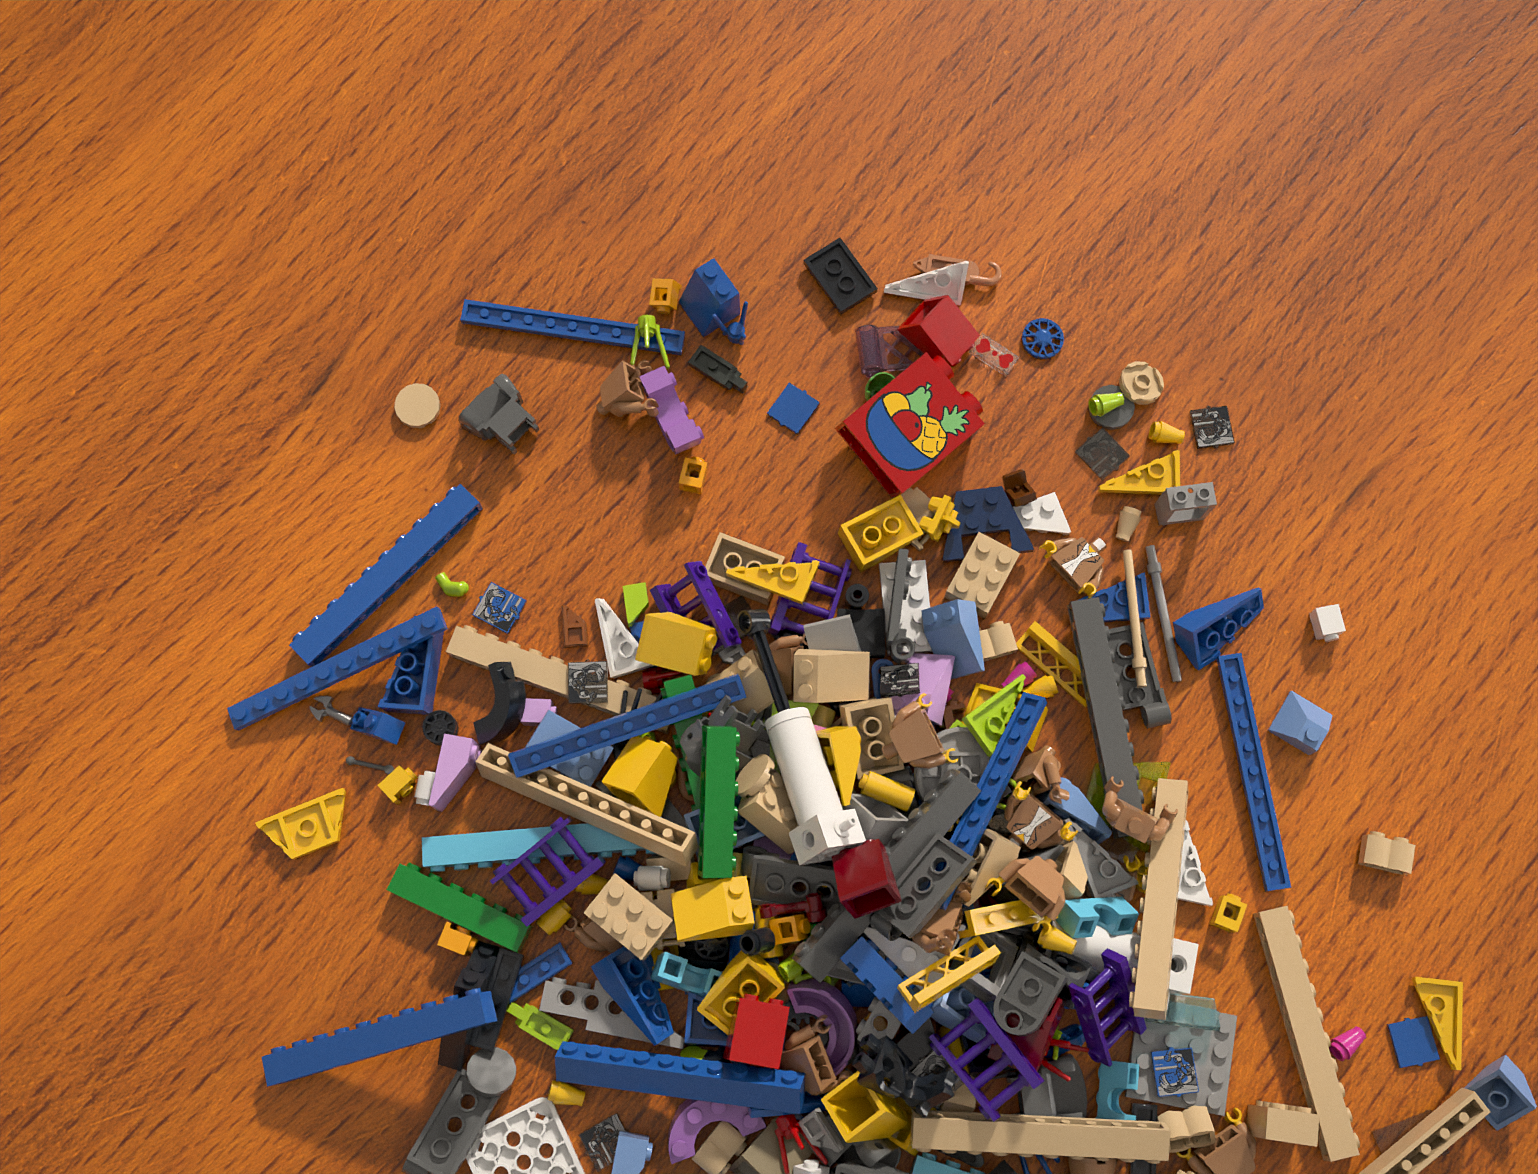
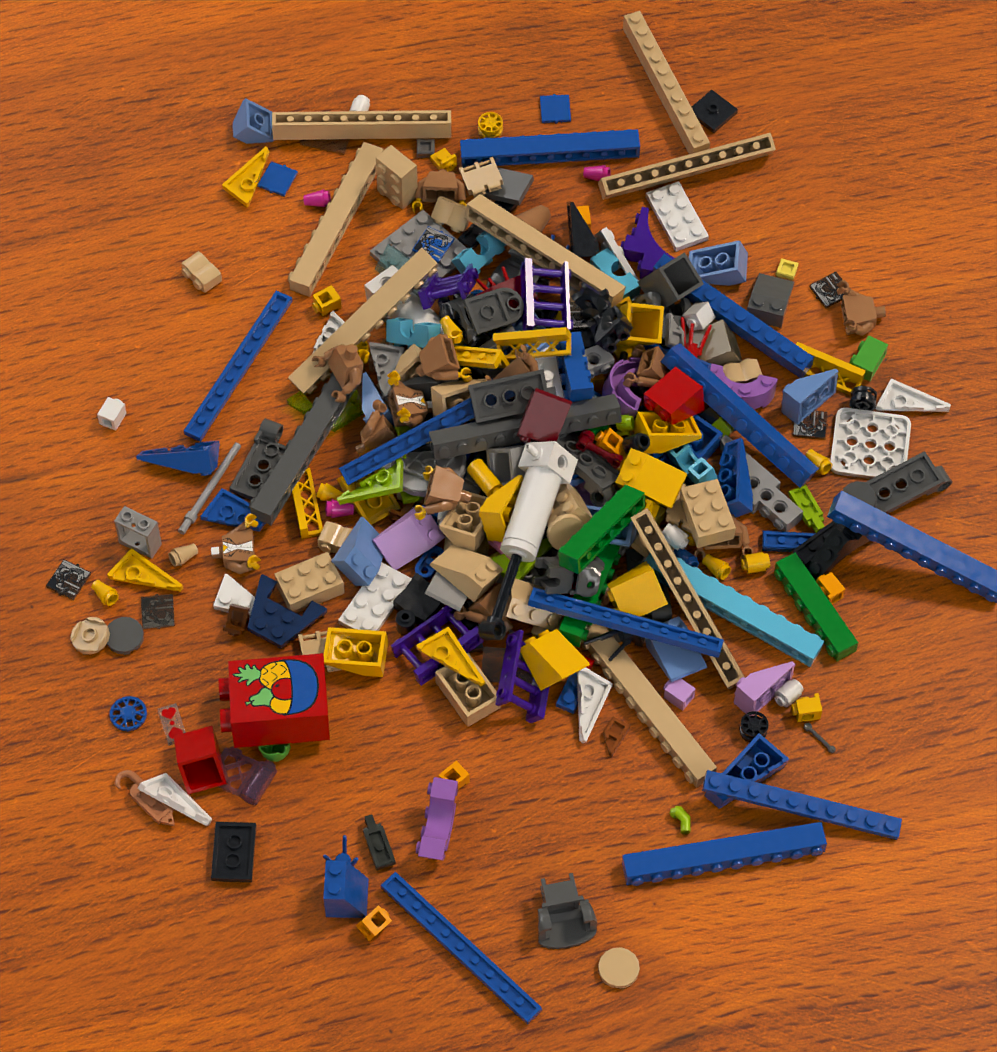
camera: 145 degrees left, 15 degrees down
yellow wing [255,788,346,860] -> none
flat silver bar [309,696,353,726] -> none
blue slope [350,707,405,745] -> none
piece [472,582,527,634] -> none
black arch [473,661,526,745] -> none
dark purple fence [490,816,606,927] -> none
piece [568,659,608,706] -> none
medium nougat torso [596,360,659,417] -> none
lime tile [623,582,649,627] -> none
lime plant [630,315,670,369] -> none
blue piece [767,382,820,435] -> none
piece [880,663,920,698] -> none
dark grey hinge [885,549,915,664] -> none
yellow hips [919,495,961,542] -> none
lime cone [1088,392,1124,417] -> none
tan bar [1122,550,1147,688] -> none
medium blue slope [1268,691,1333,755] -> none

